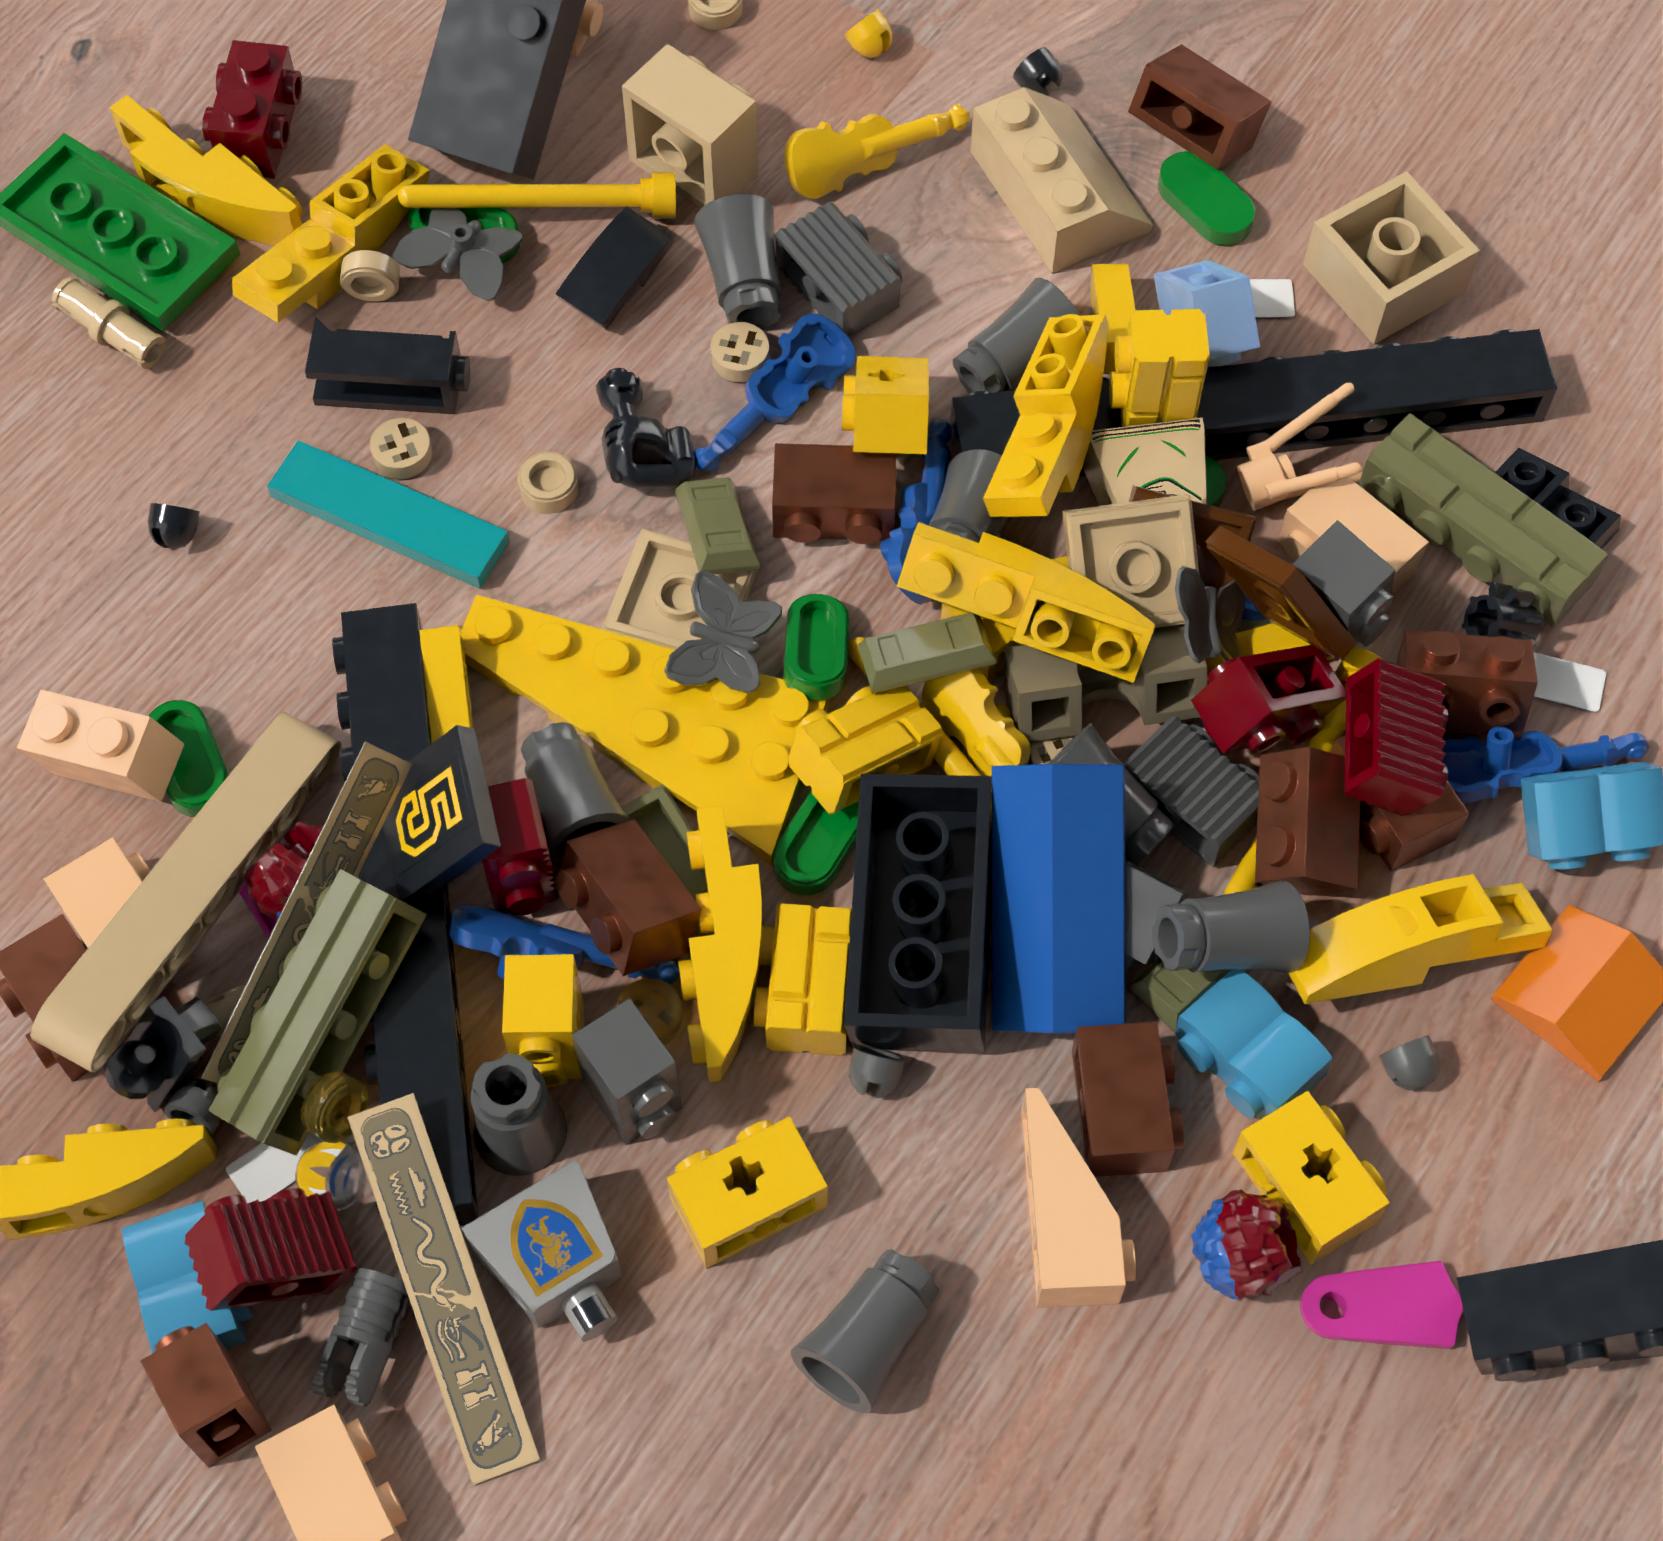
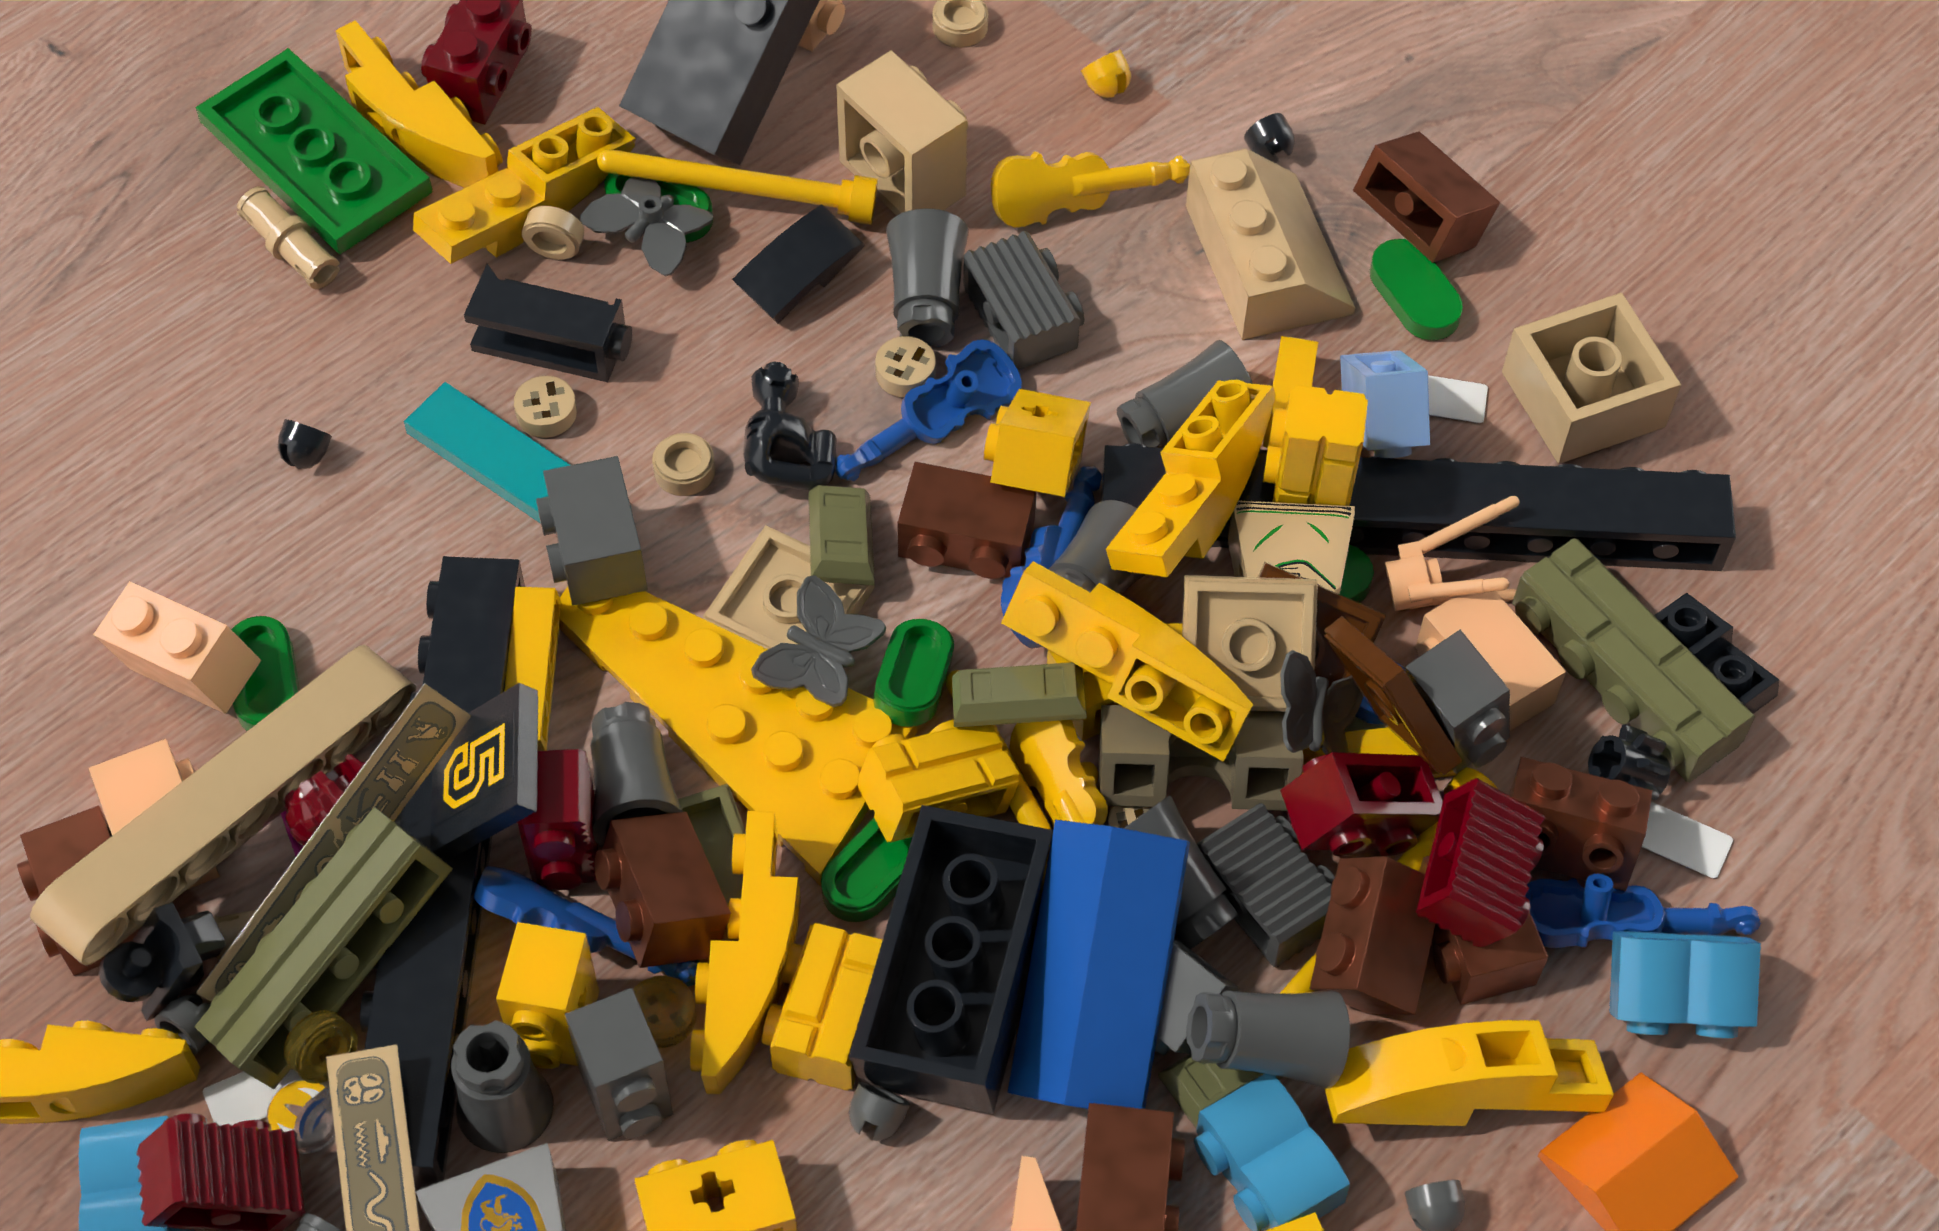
camera: 10 degrees right, 5 degrees down
none -> dark grey brick [536,456,648,606]

